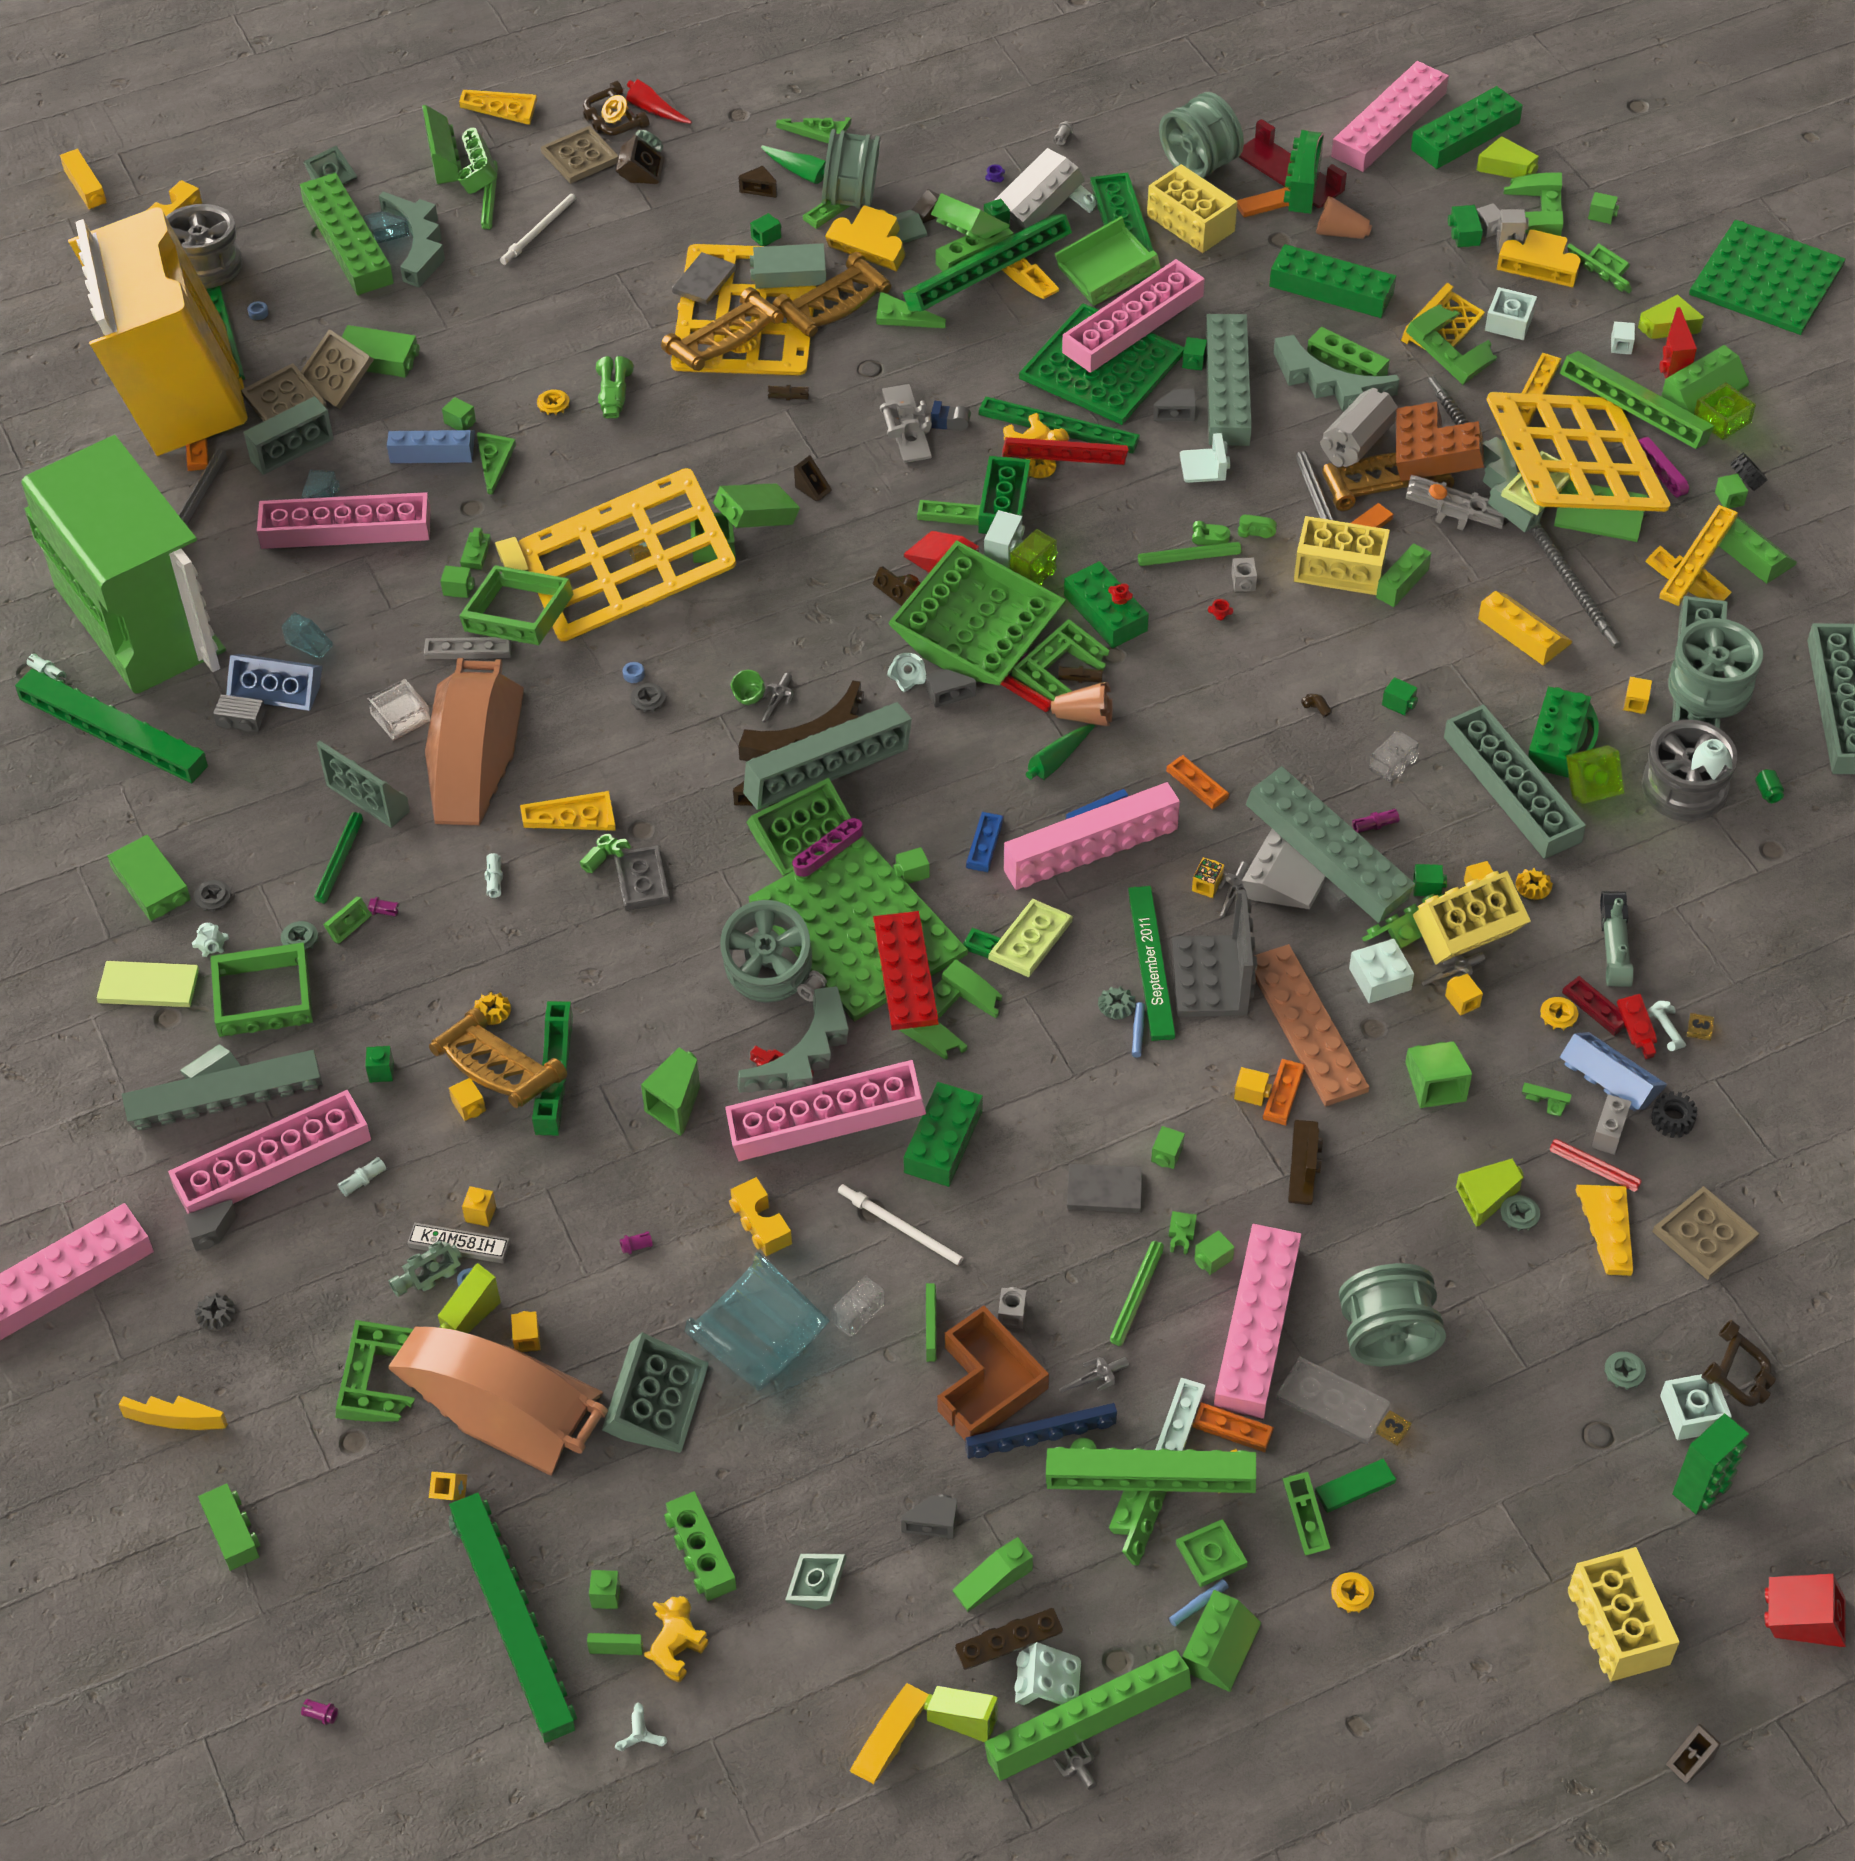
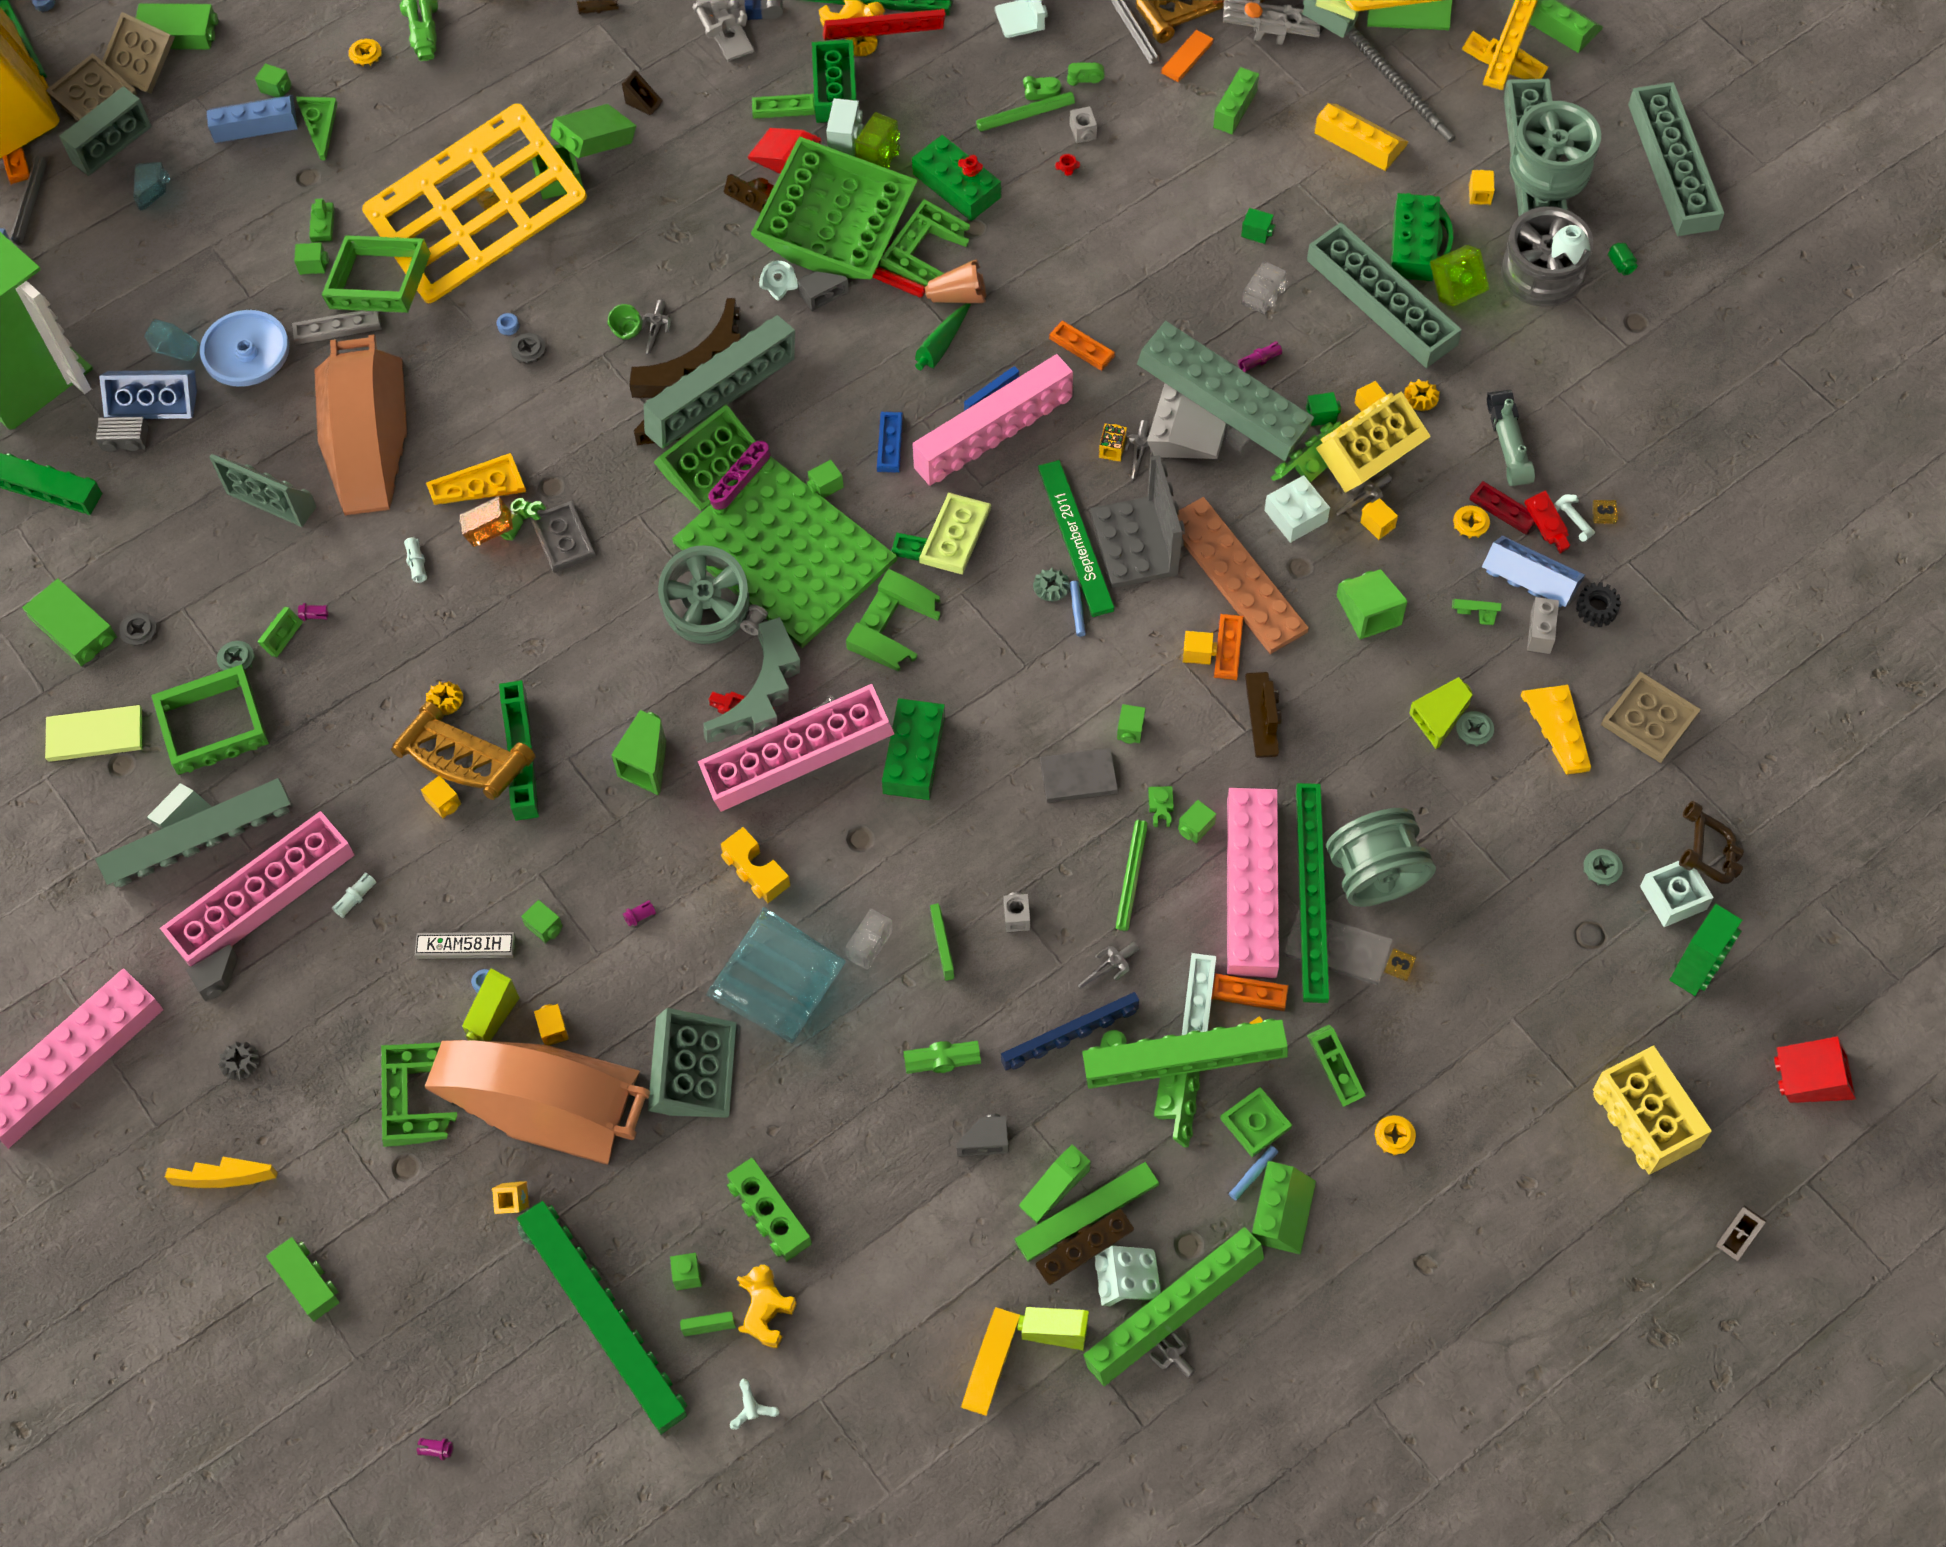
camera: 10 degrees left, 10 degrees up
light aqua rock [192,923,229,957] -> none
bright pink brick [257,492,430,549] -> none
green axle [314,812,363,904] -> none
green brick [365,1046,394,1083] -> none
clear piece [368,679,431,741] -> none
sand green brick [388,1241,462,1297] -> none
yellow brick [462,1186,496,1227] -> none
light yellow slope [495,537,529,571] -> none
sand green slope [785,1554,847,1610] -> none
white bar [838,1184,963,1266] -> none
red plate [873,911,938,1030] -> none
dark orange piece [937,1306,1049,1440] -> none
dark brown pin [1058,666,1103,683] -> none
light yellow brick [1294,516,1390,595] -> none
dark brown arm [1301,693,1332,718] -> none
green tile [1315,1458,1396,1513] -> none
axle [1550,1139,1642,1192] -> none
none -> light blue dish [200,310,289,387]
none -> clear orange brick [459,496,513,547]
none -> bright green brick [521,900,563,944]
none -> bright green piece [903,1041,981,1074]
none -> bright green tile [1015,1162,1159,1262]
none -> green plate [1296,783,1329,1003]

